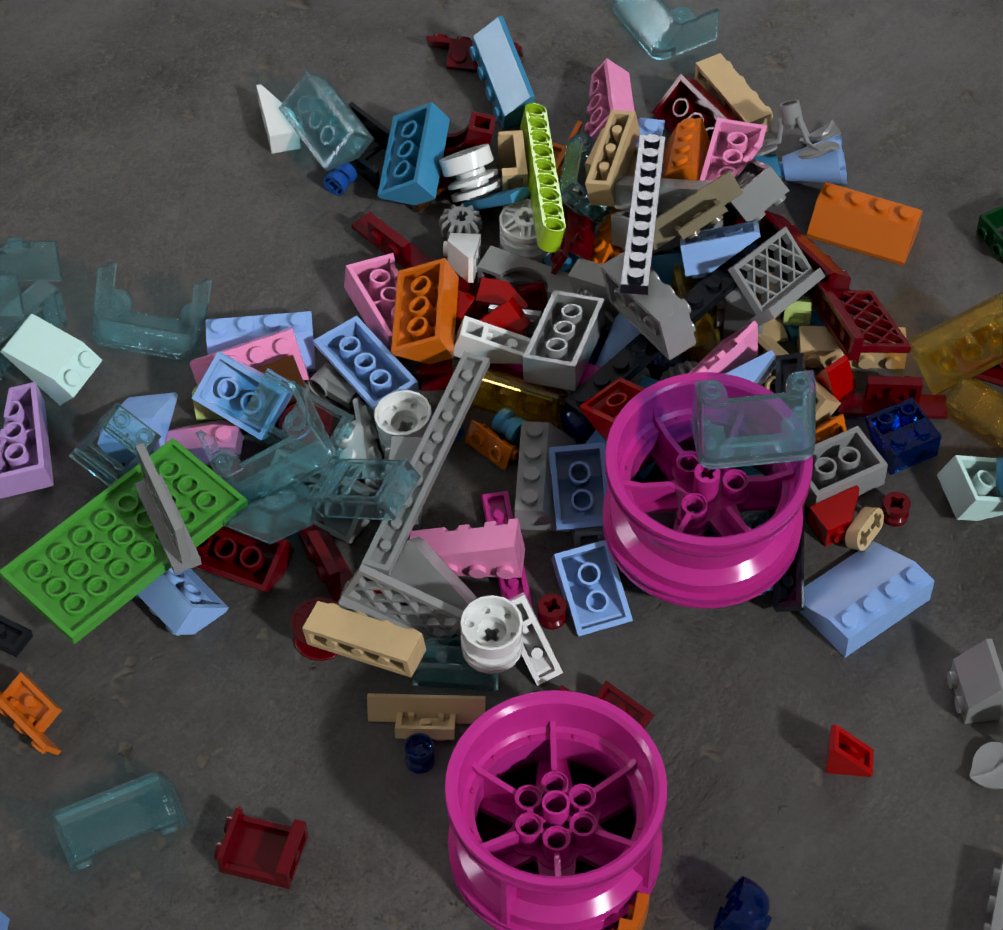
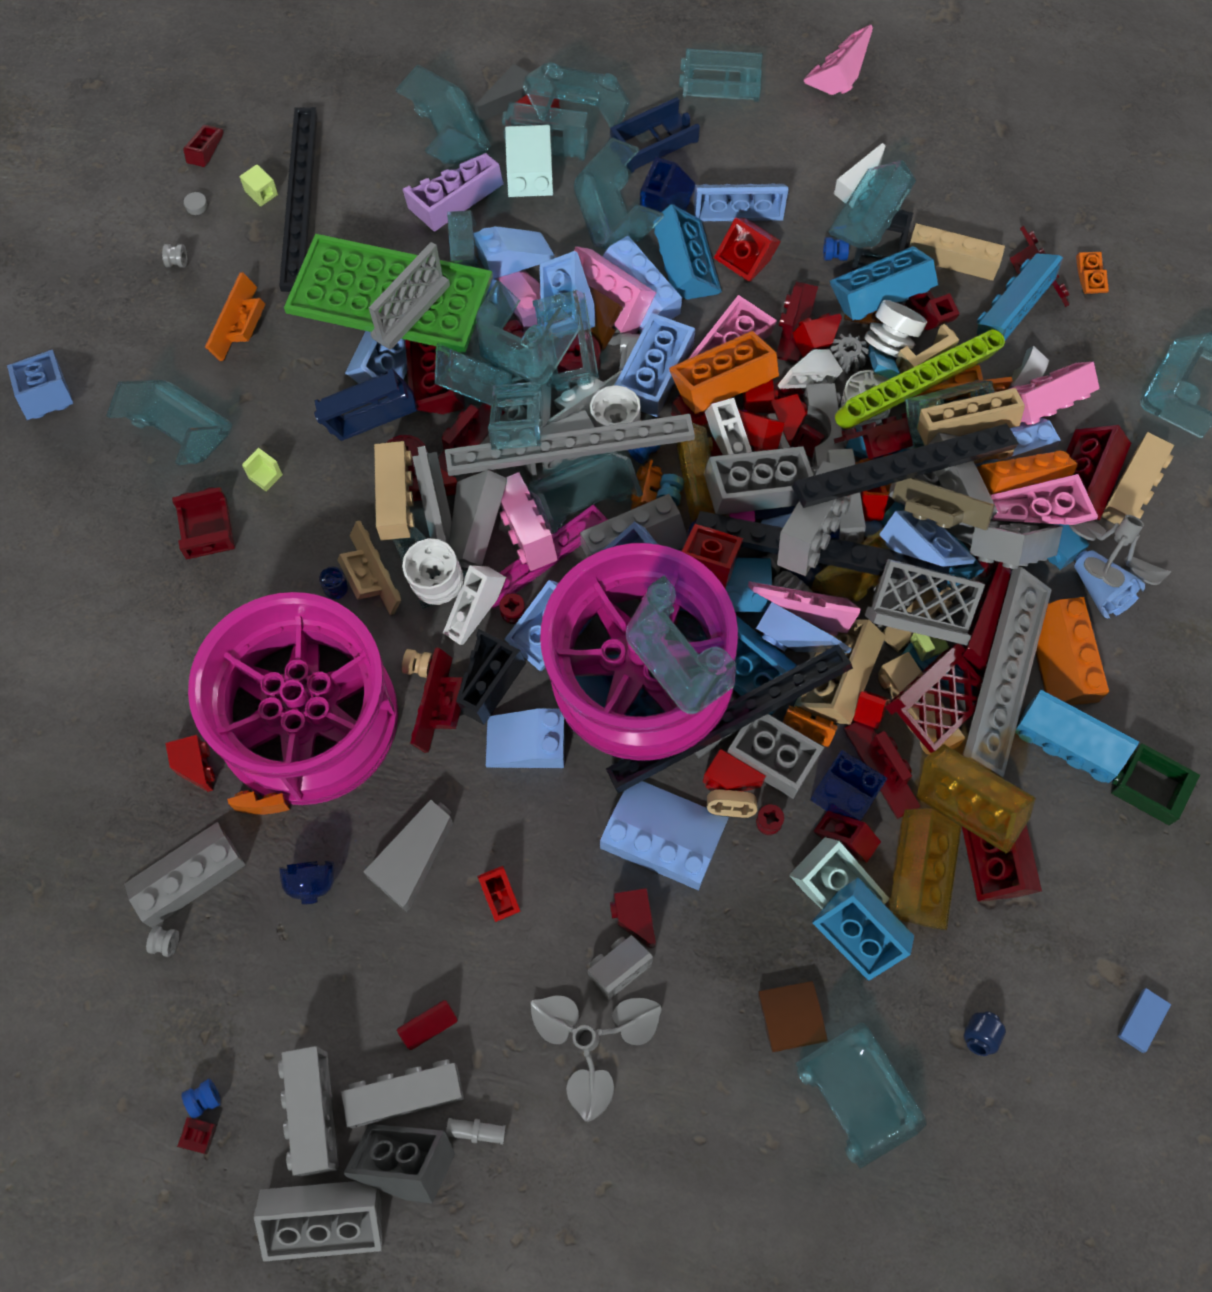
camera: 60 degrees right, 15 degrees up
none -> yellowish green panel [242,448,282,492]
none -> dark blue door [314,368,418,441]
none -> light grey slope [364,800,453,913]
none -> dark red slope [396,1000,458,1050]
none -> black wedge [456,629,526,725]
none -> light blue slope [486,708,565,768]
none -> clear light blue windscreen [526,452,643,533]
none -> dark blue door [608,97,700,173]
none -> dark red slope [610,888,656,948]
none -> clear blue slope [640,157,696,214]
none -> dark azure slope [653,204,722,300]
none -> clear light blue door [679,48,763,102]
none -> light blue slope [694,184,788,221]
none -> red slope [714,217,781,282]
none -> red slope [792,313,842,358]
none -> bright pink wedge [804,25,873,95]
none -> dark red slope [813,811,881,863]
none -> tan brick [908,223,1005,281]
none -> light grey plate [963,567,1052,777]
none -> light grey slope [1009,346,1049,388]
none -> dark azure slope [1015,690,1139,783]
none -> orange slope [1076,252,1109,294]

